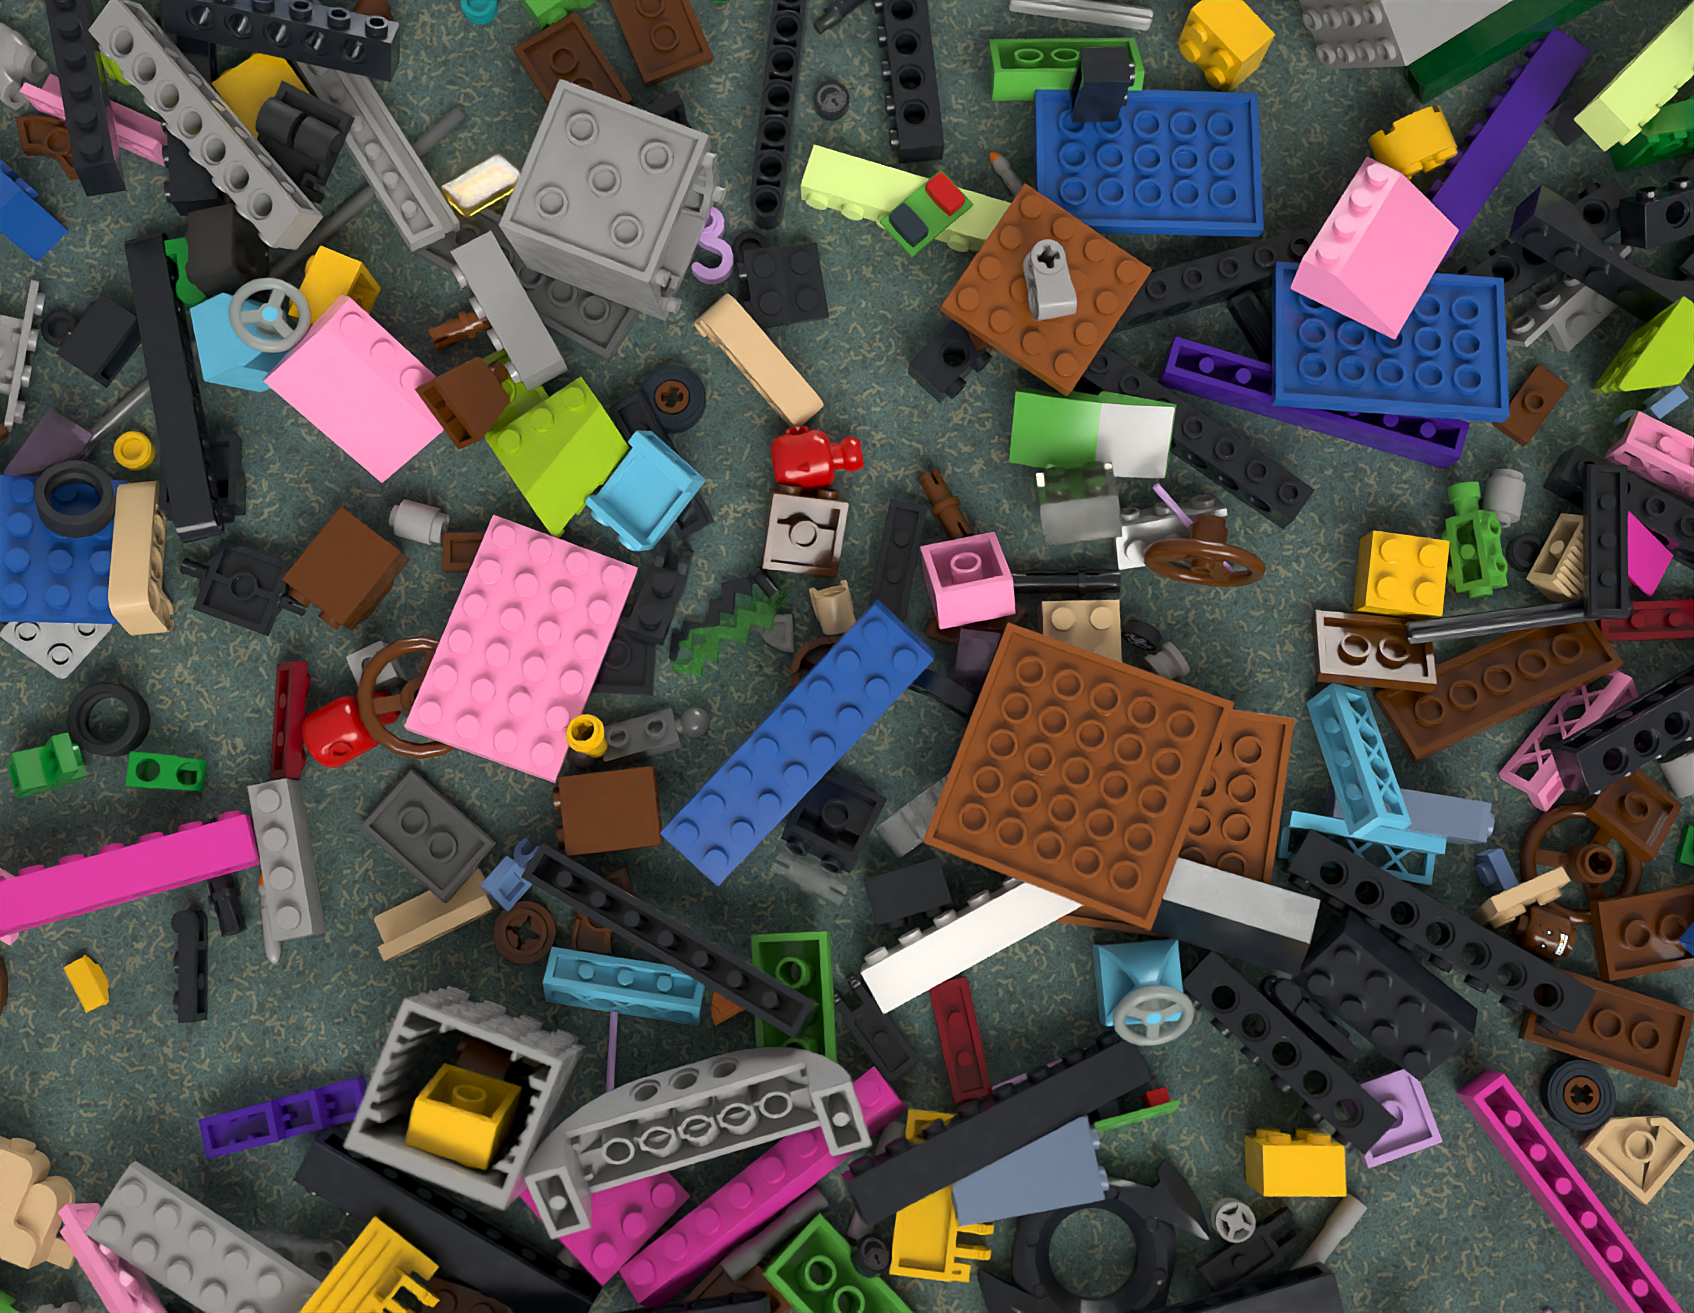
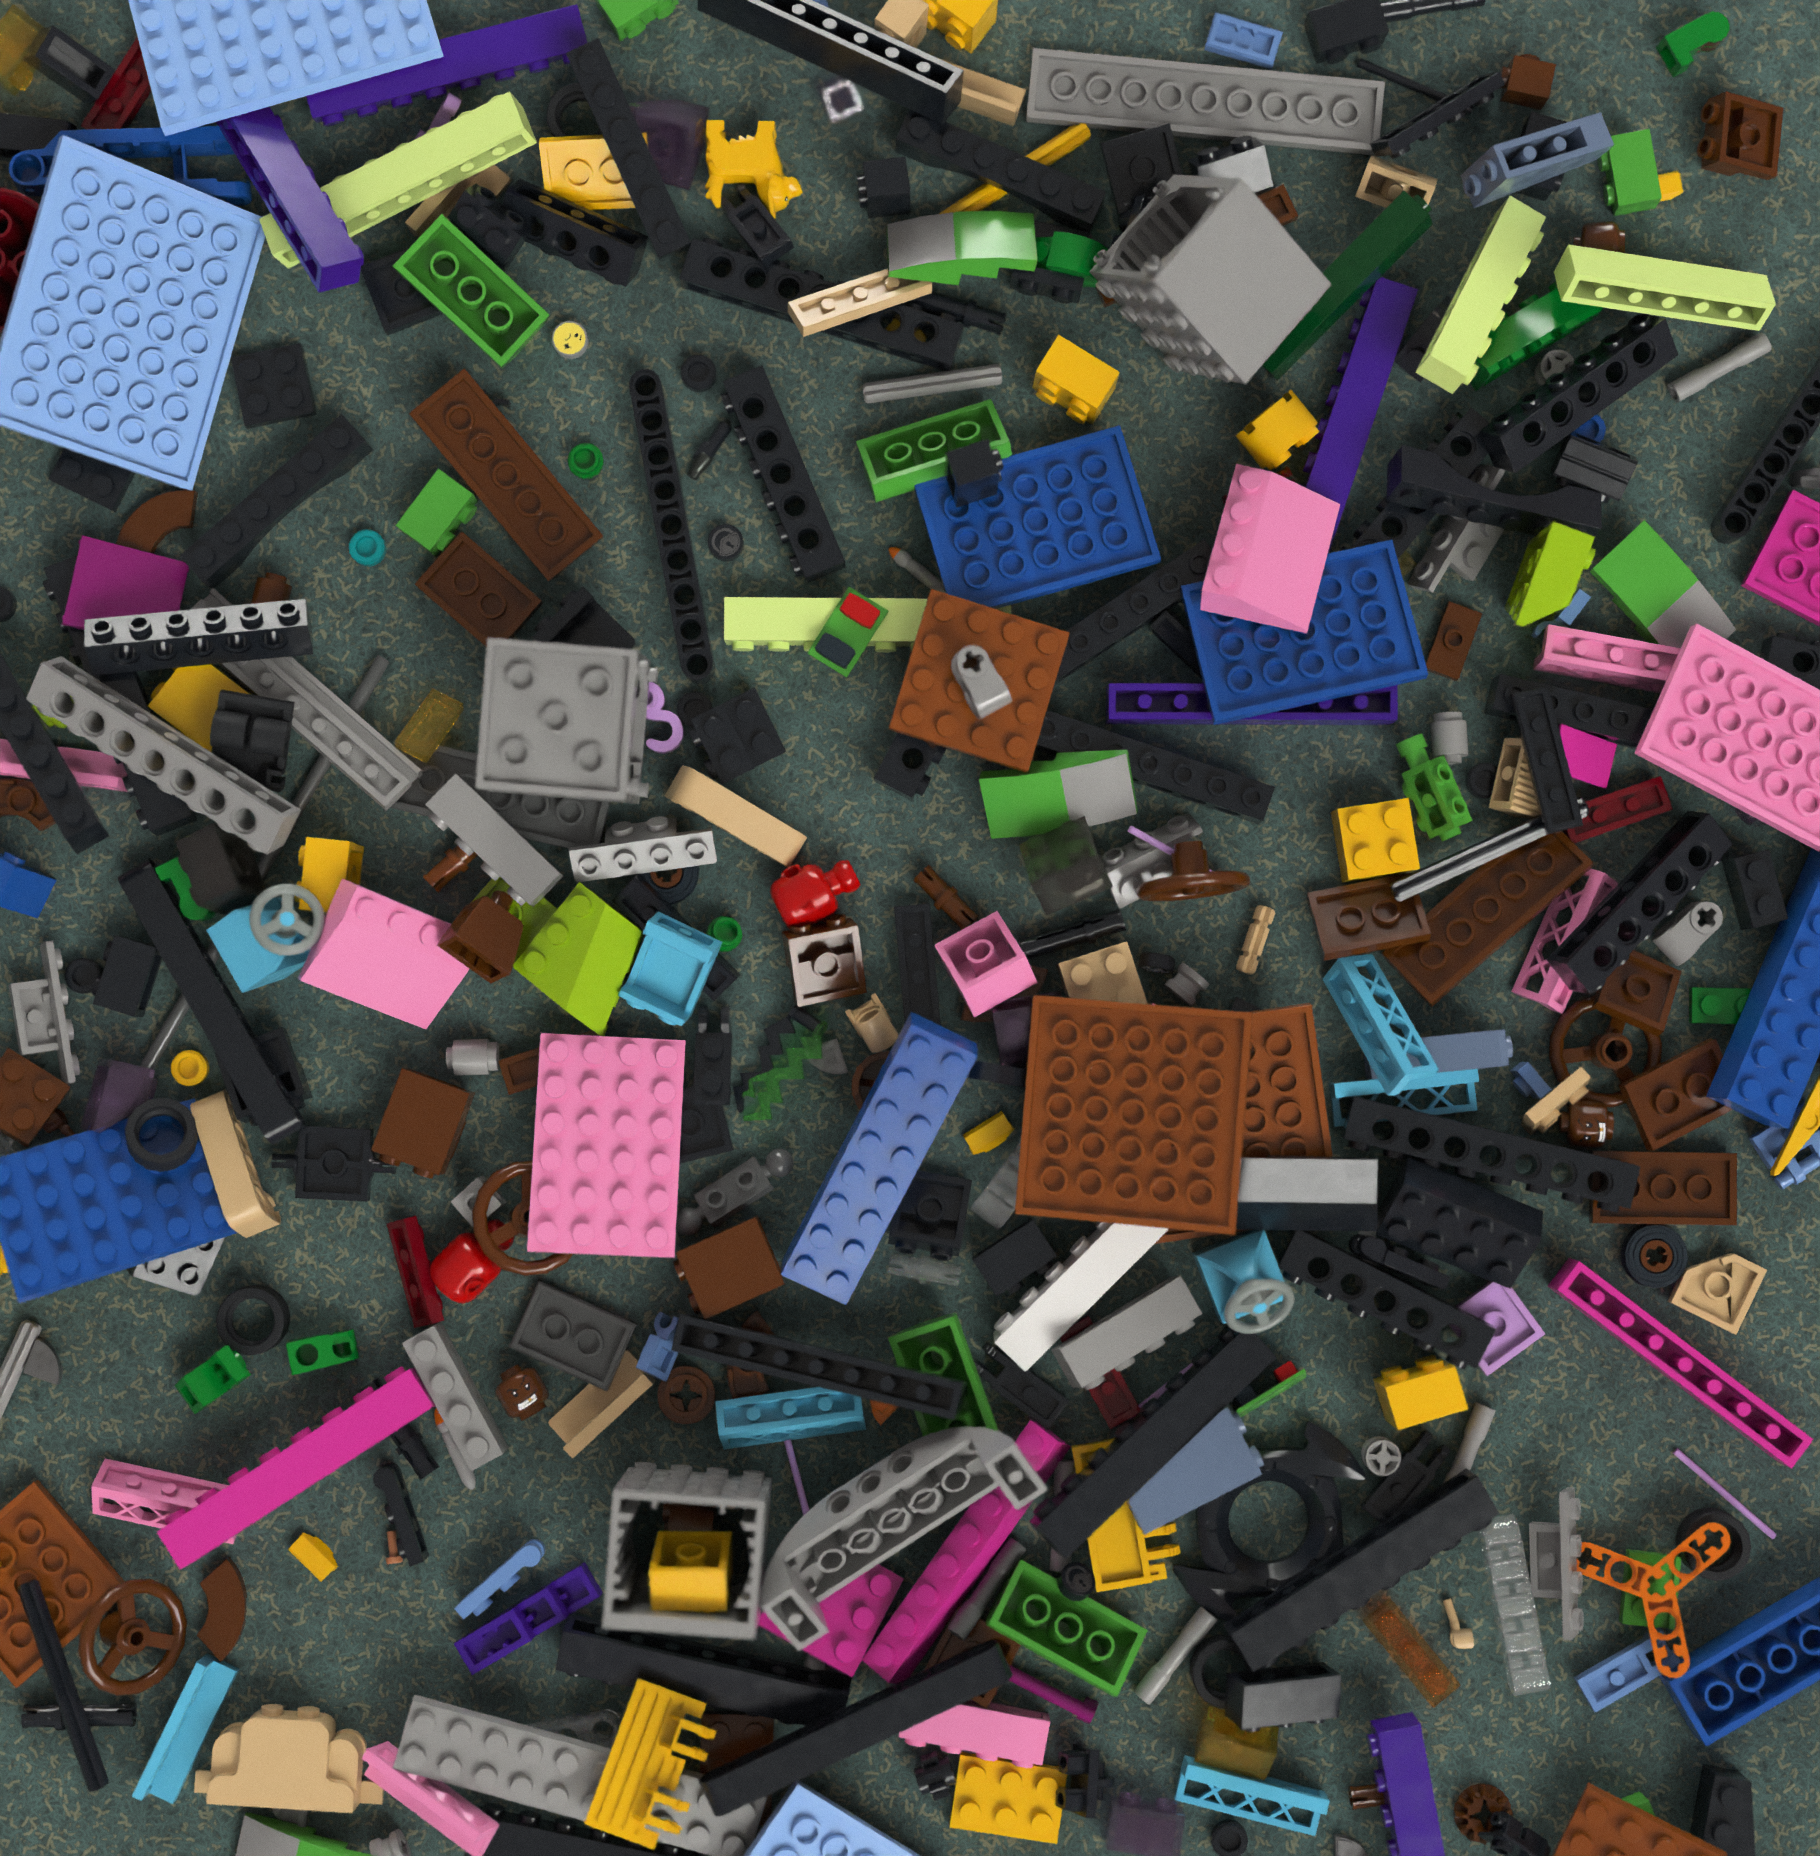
camera: 15 degrees left, 5 degrees up
yellow cone [566,714,608,758] -> none
none -> nougat piece [385,1530,403,1564]
none -> medium blue plate [454,1539,545,1620]
none -> reddish brown head [495,1364,549,1421]
none -> light grey bracket [569,816,717,882]
none -> green plate [706,916,742,952]
none -> yellow piece [962,1111,1014,1155]
none -> light grey brick [1051,1276,1202,1390]
none -> tan axle [1236,905,1275,975]

